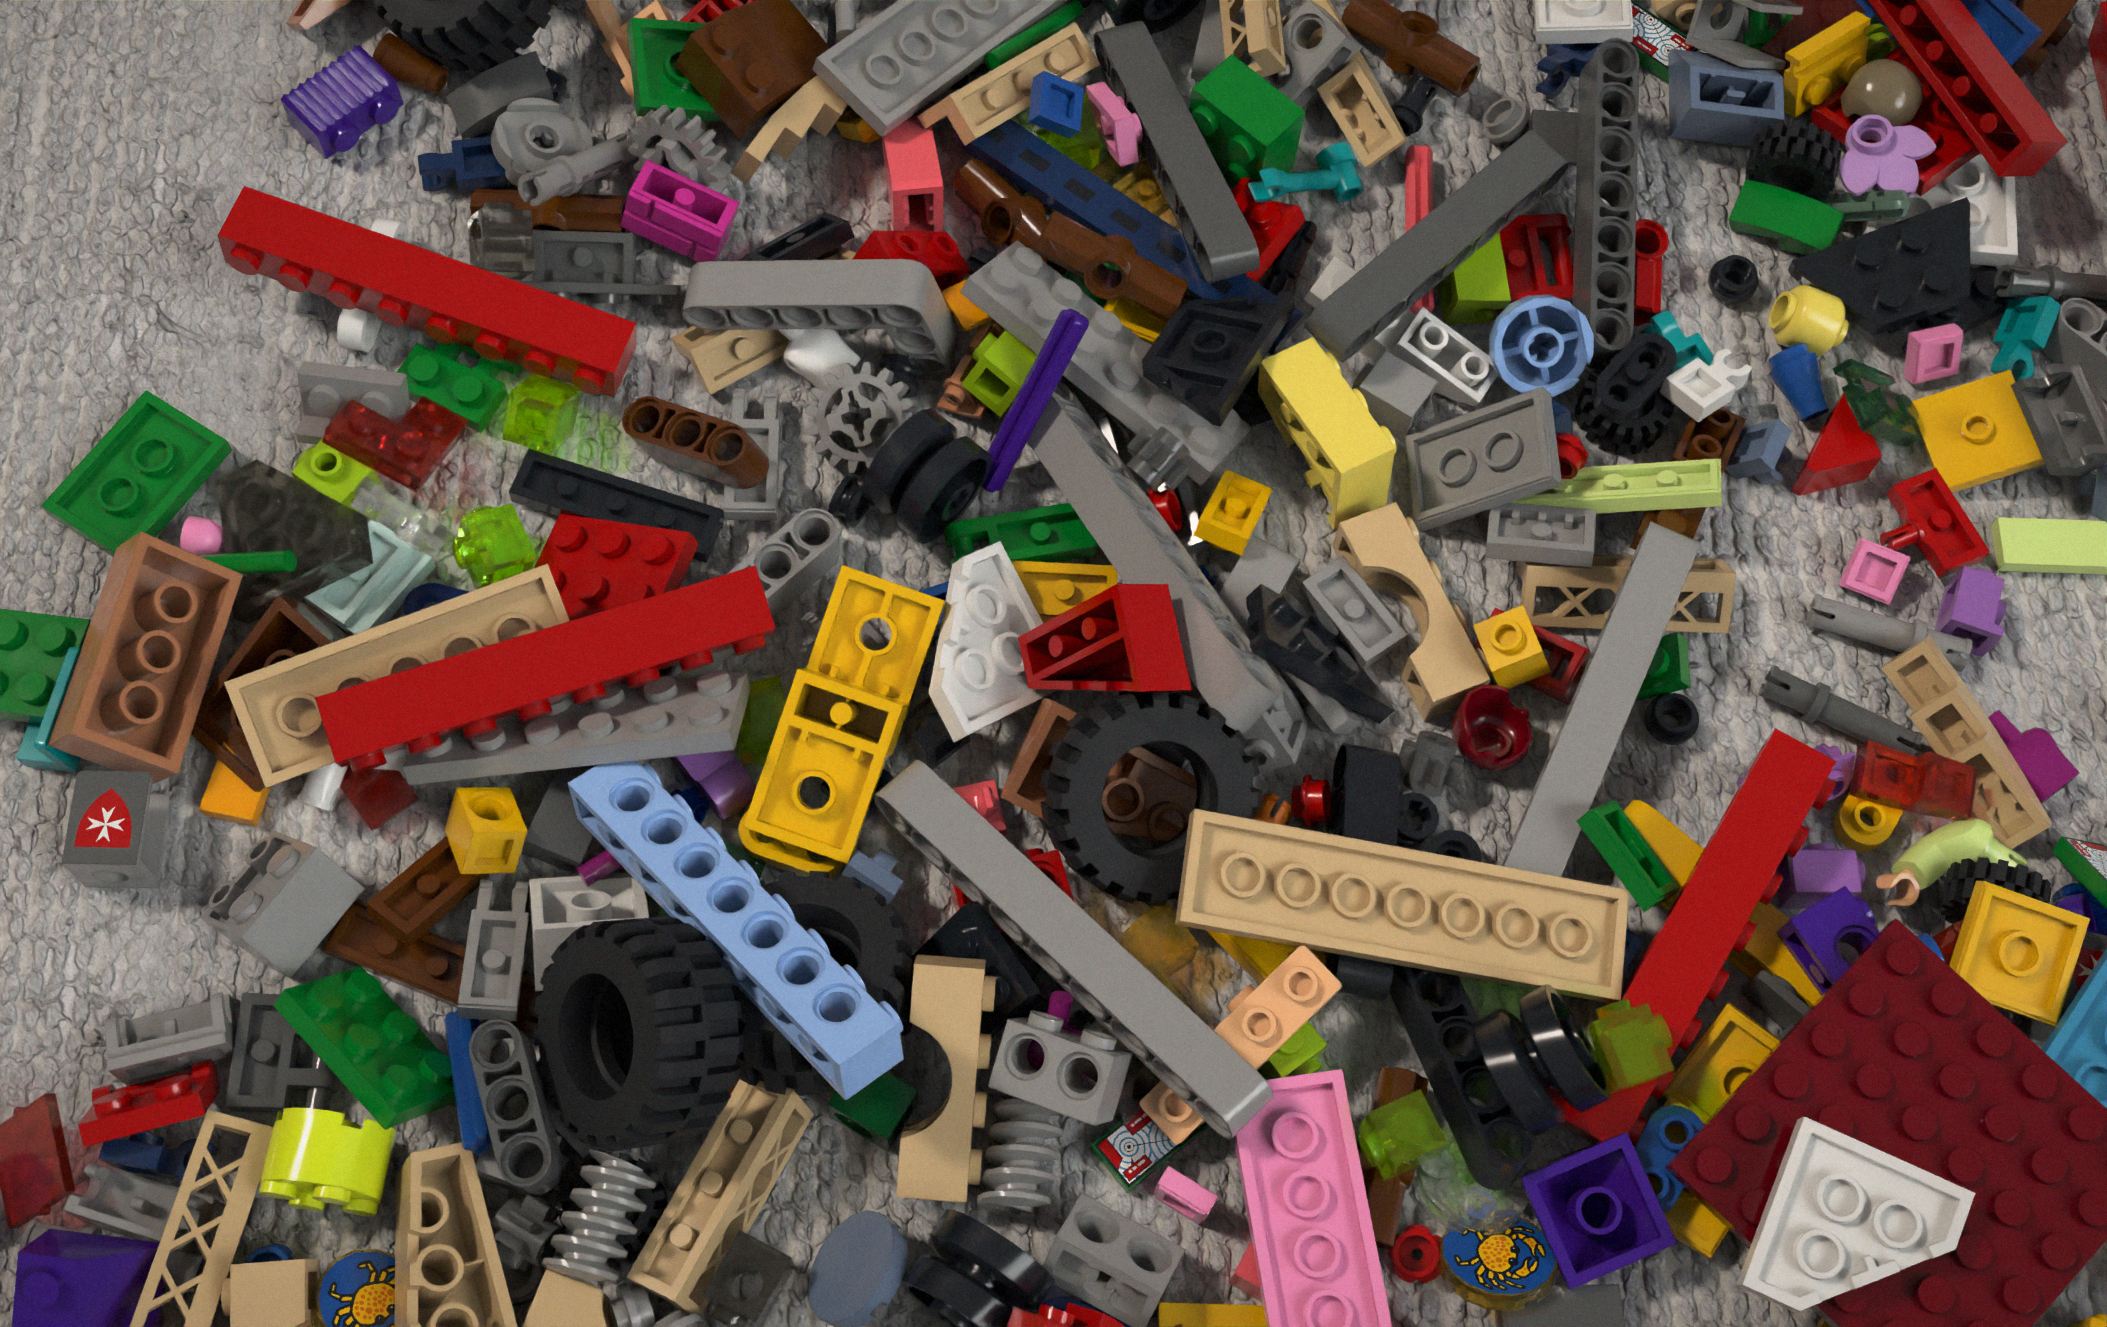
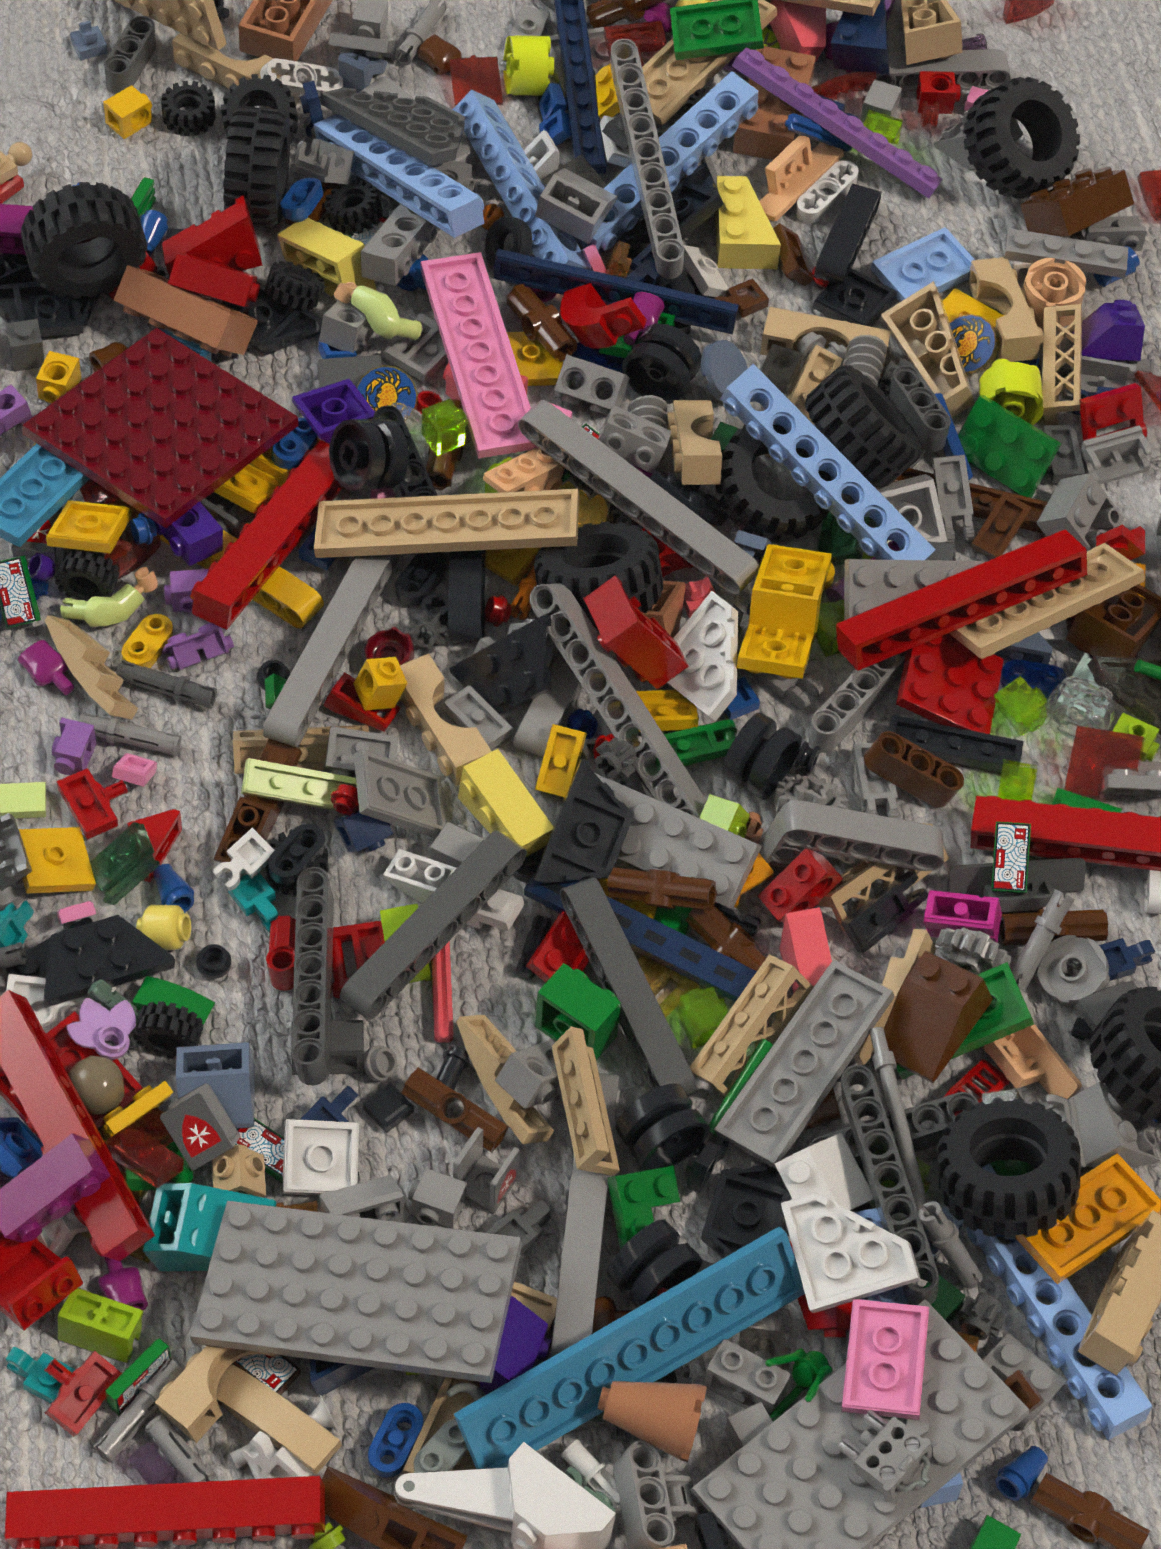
camera: 175 degrees right, 10 degrees down
yellow brick [444,787,528,874] -> none
clear smoke brick [468,201,535,281] -> none
dark purple axle [982,308,1089,493] -> none
blue plate [1028,71,1084,139] -> none
bright pink plate [1086,81,1143,167] -> none
teal brick [1248,142,1364,202] -> none
light blue cylinder [1489,294,1594,397] -> none
green tile [1576,800,1681,912] -> none
clear neon green brick [1586,999,1674,1094] -> none
sand blue tile [1725,418,1793,485] -> none
white plate [1736,1117,1975,1312] -> none
clear red slope [1850,740,1978,820] -> none
none -> black tile [363,1082,414,1133]
none -> tile [991,821,1031,894]
none -> red bracket [1096,524,1145,561]

